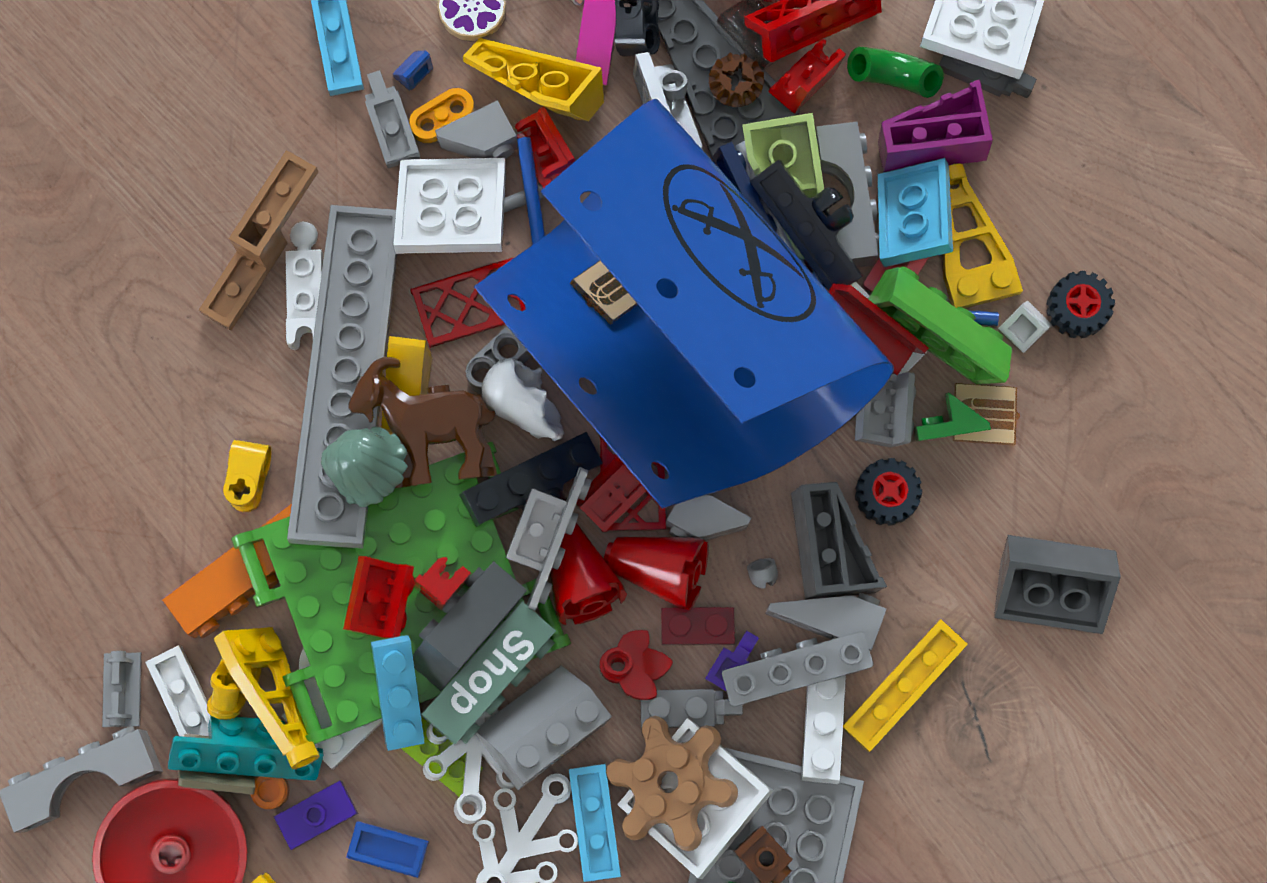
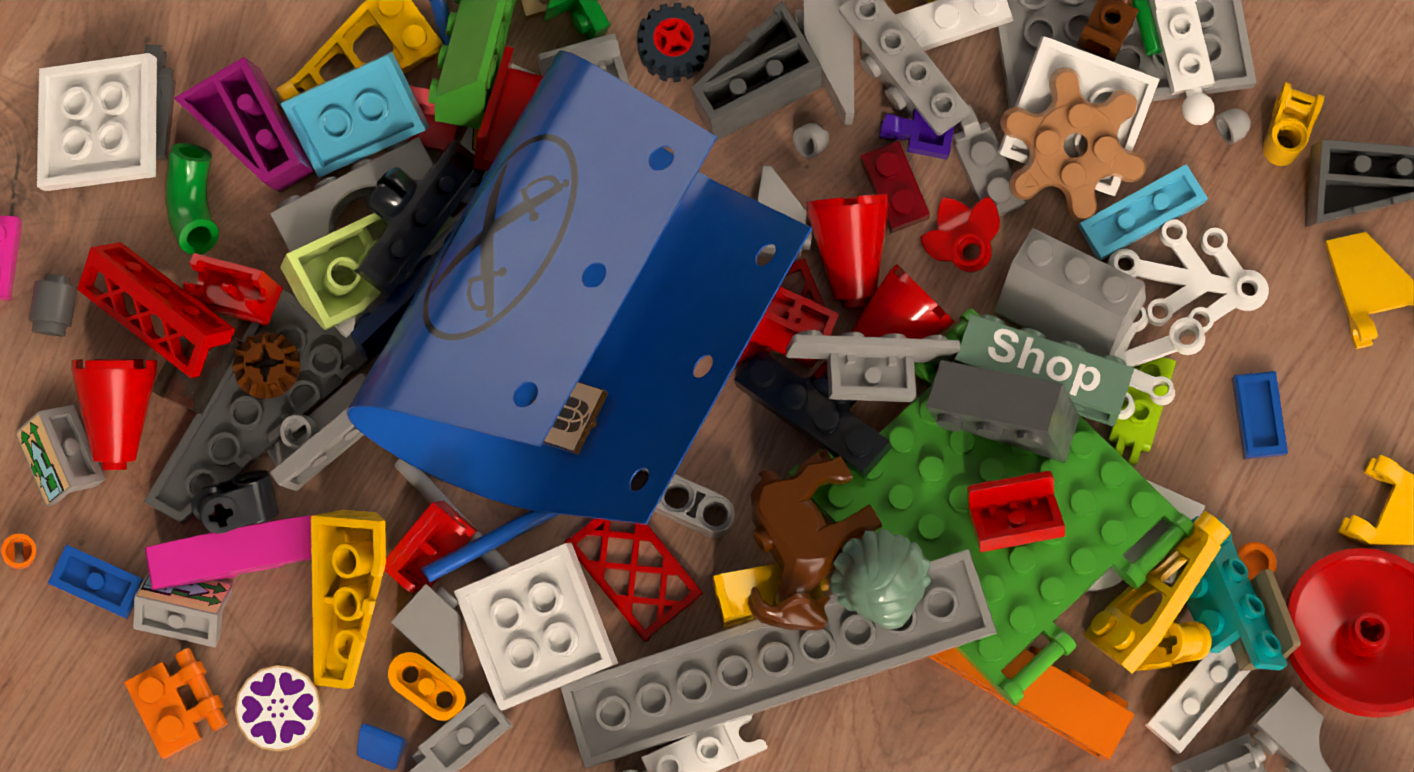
camera: 110 degrees left, 0 degrees up
yellow piece [223,440,272,512] -> none
dark purple plate [274,780,359,850] -> none
medium azure plate [371,635,424,751] -> none
red hinge [414,557,471,611] -> none
white piece [482,358,564,441] -> none

